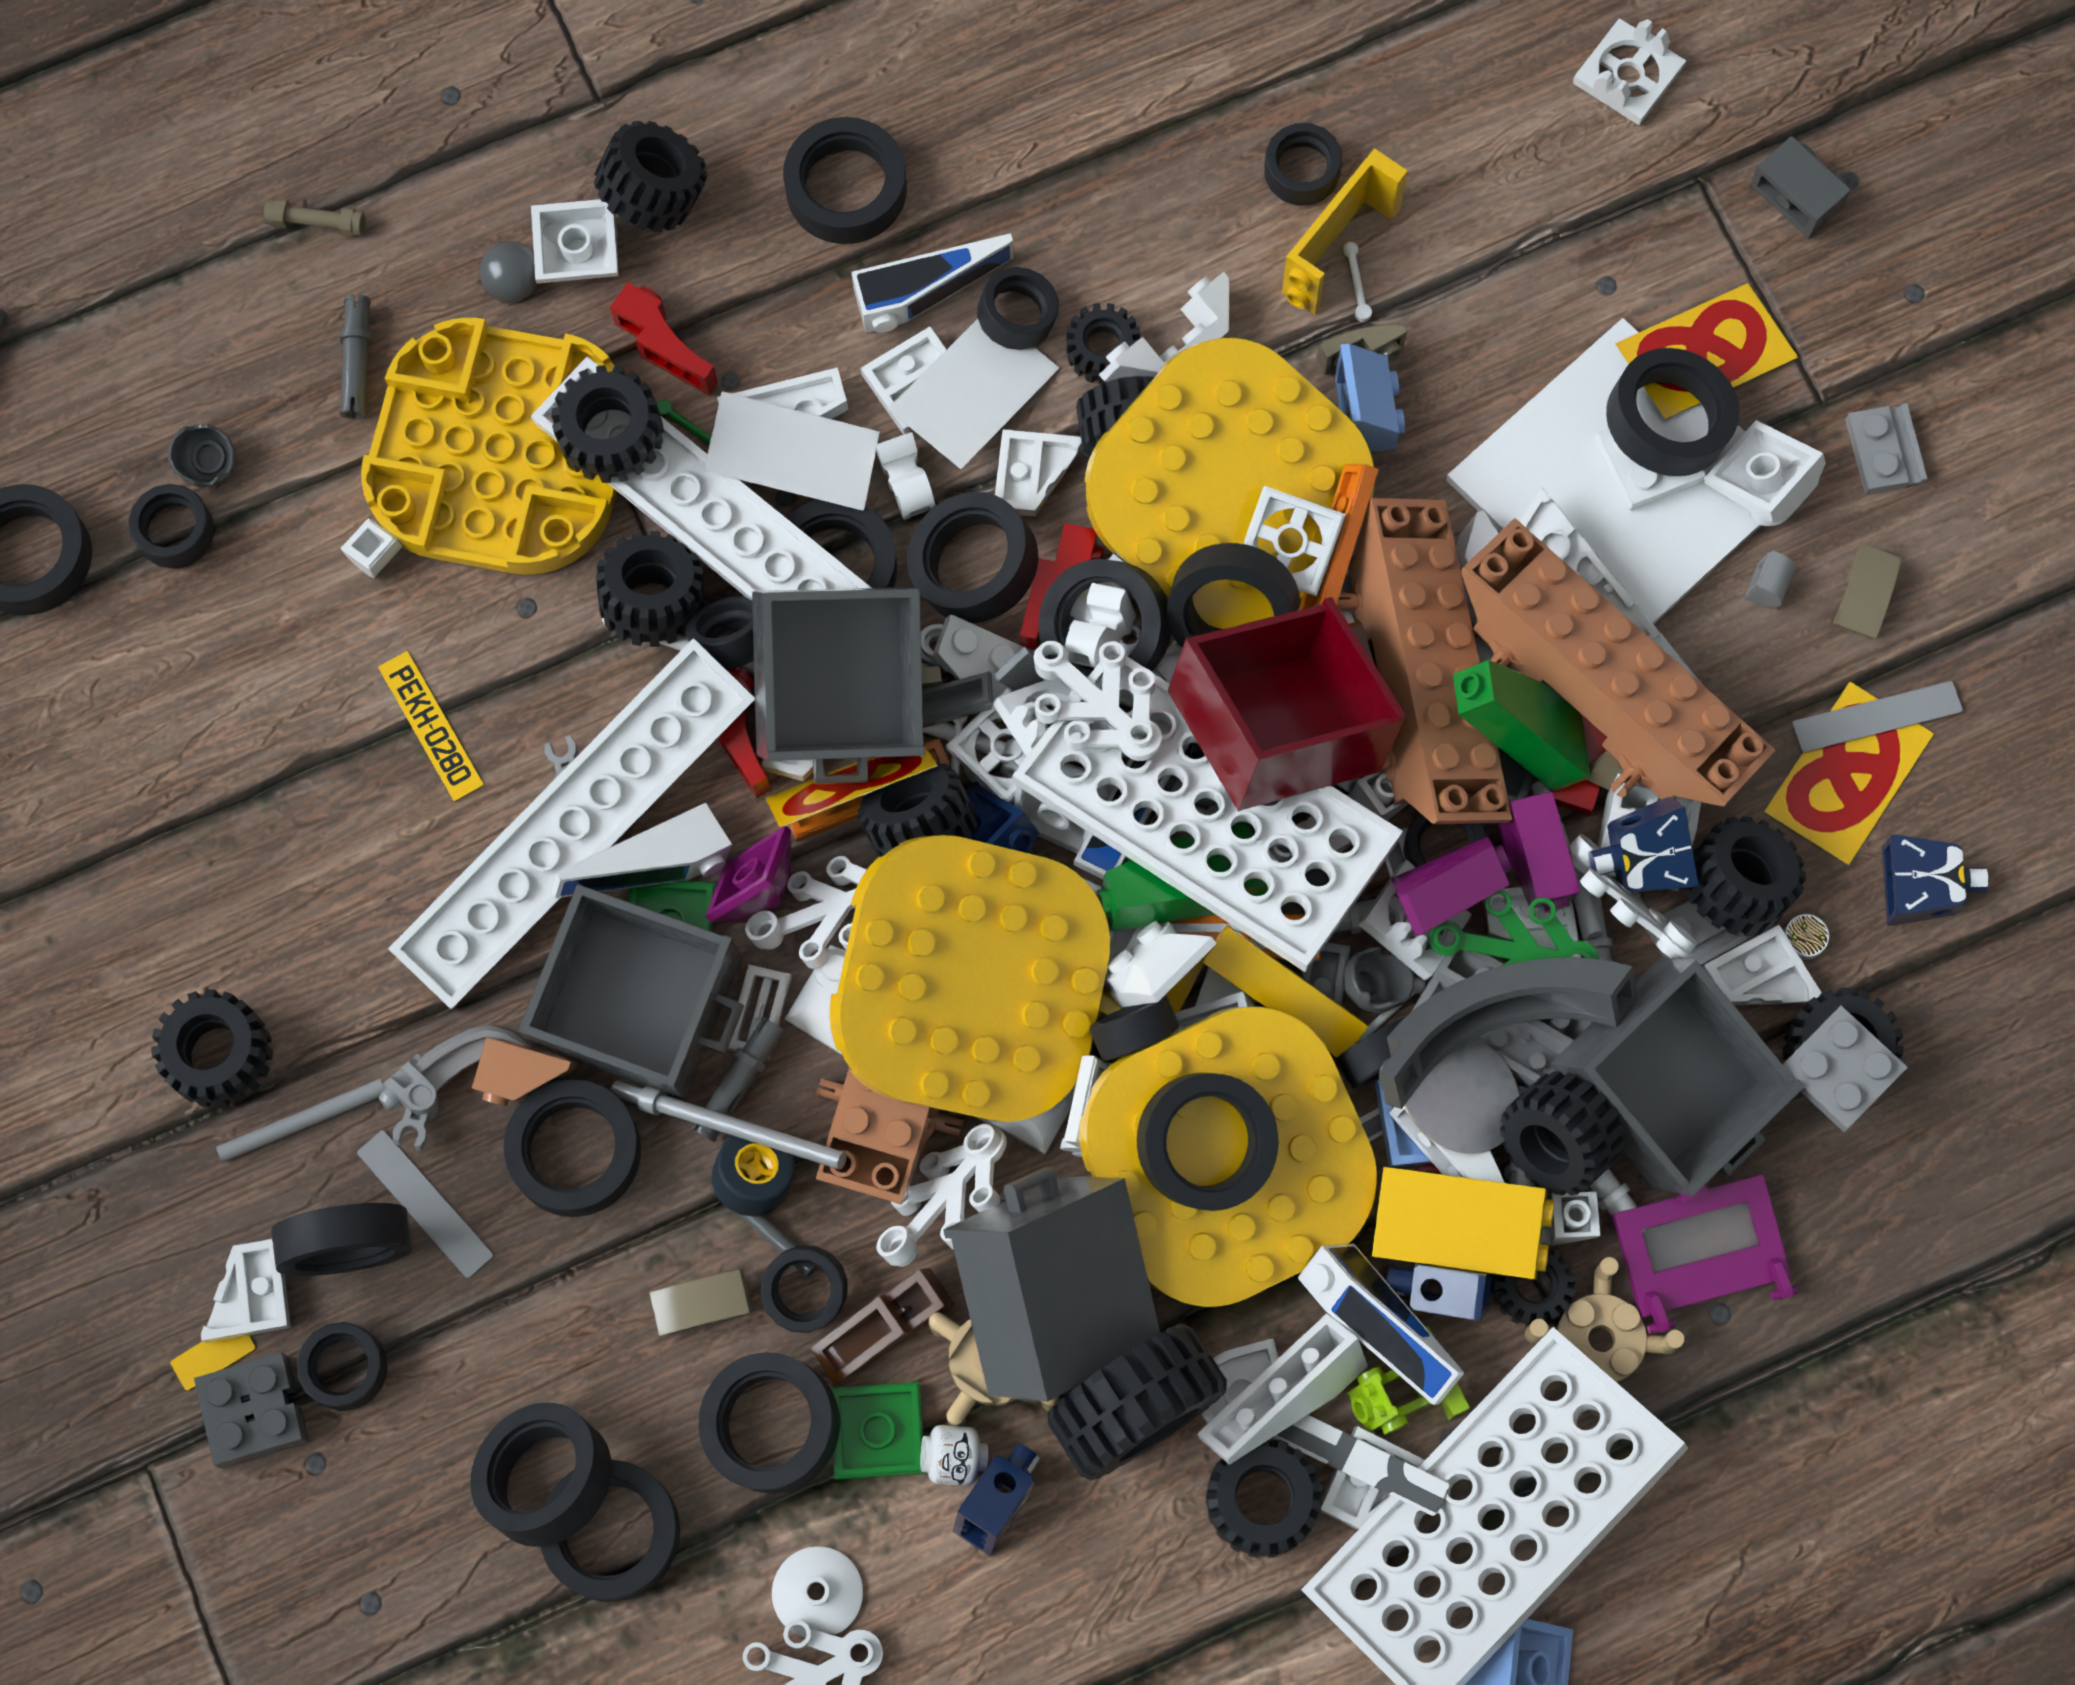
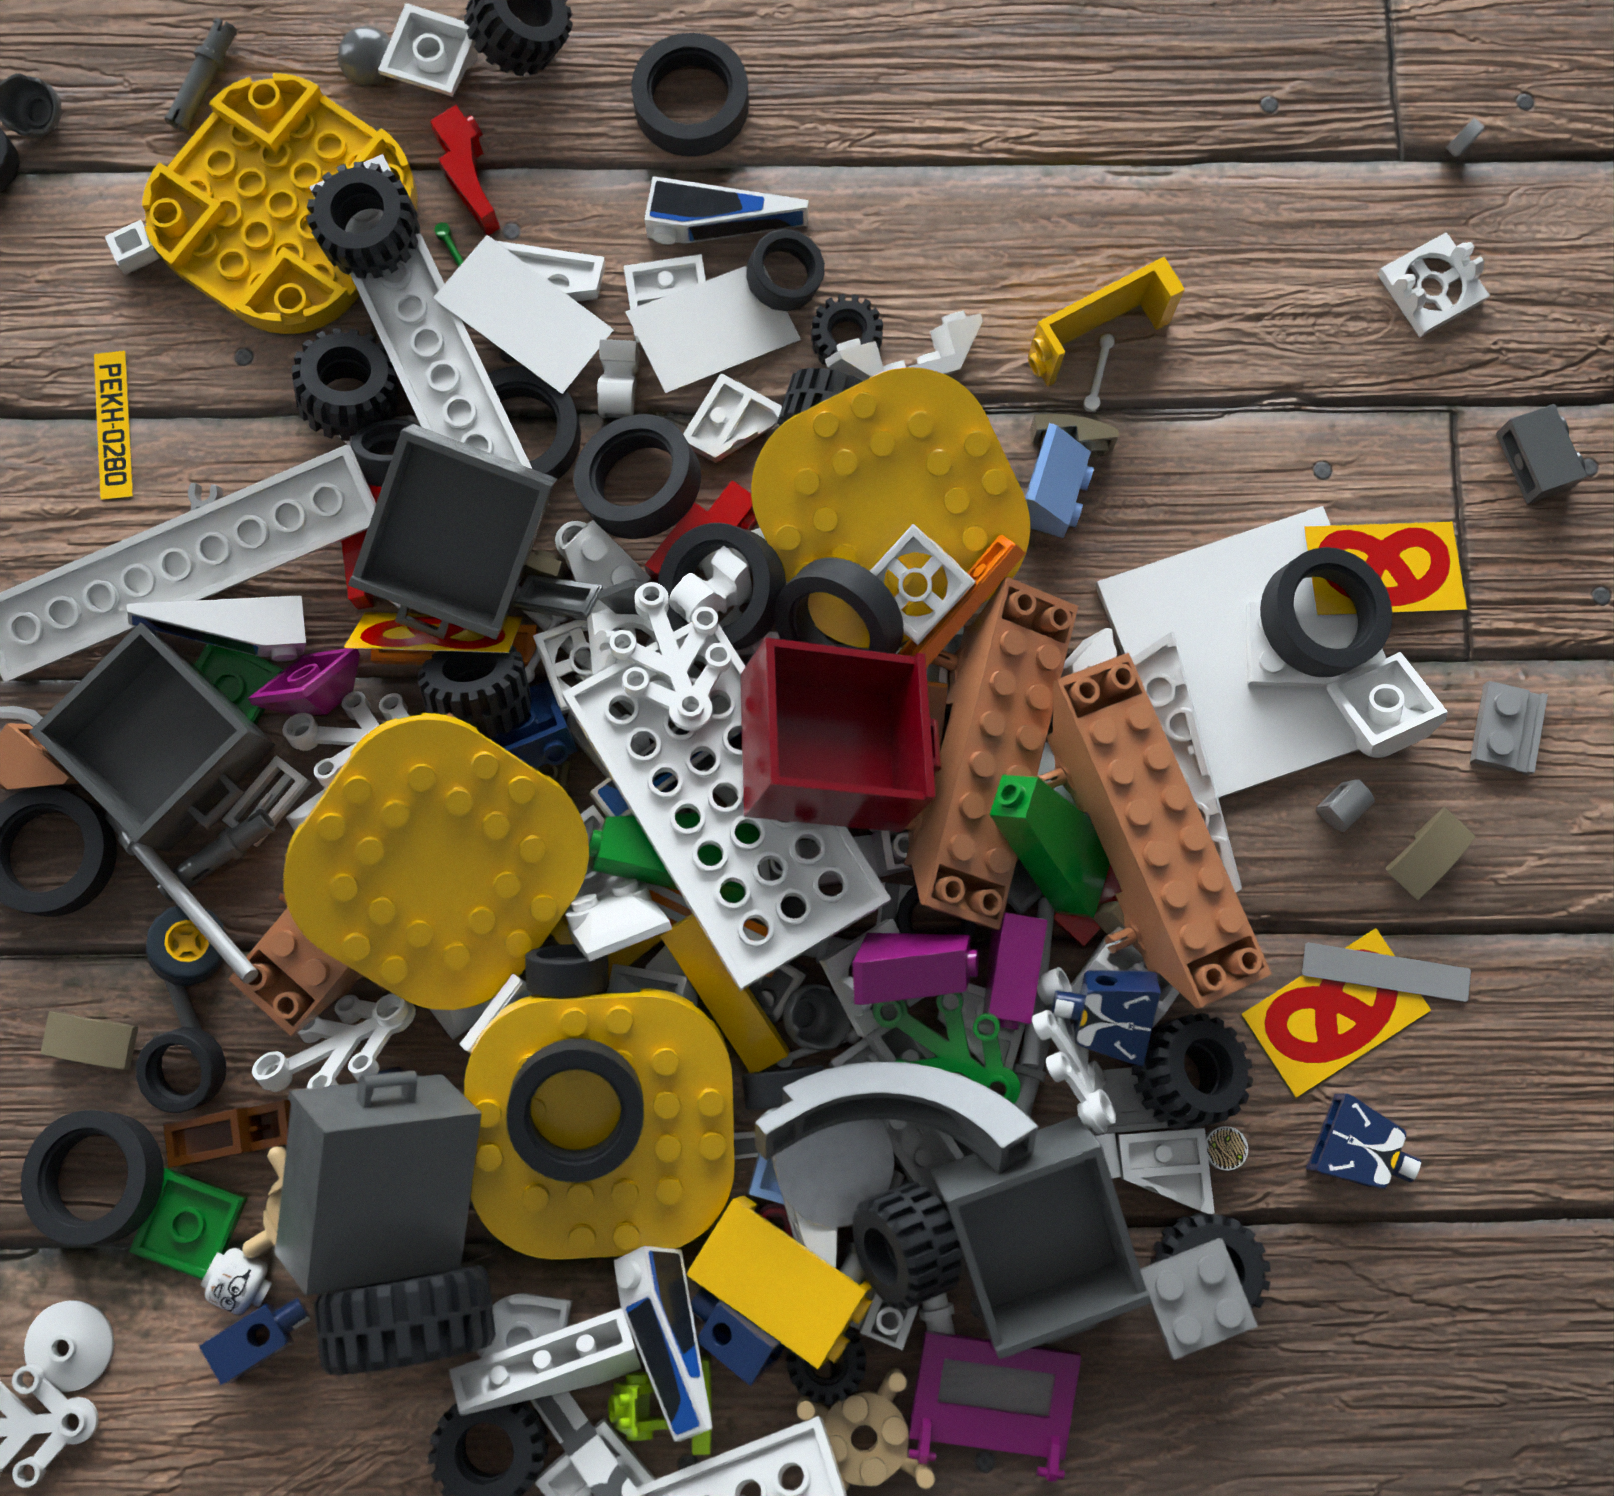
camera: 20 degrees right, 5 degrees up
black tyre [1264,123,1342,205] -> none

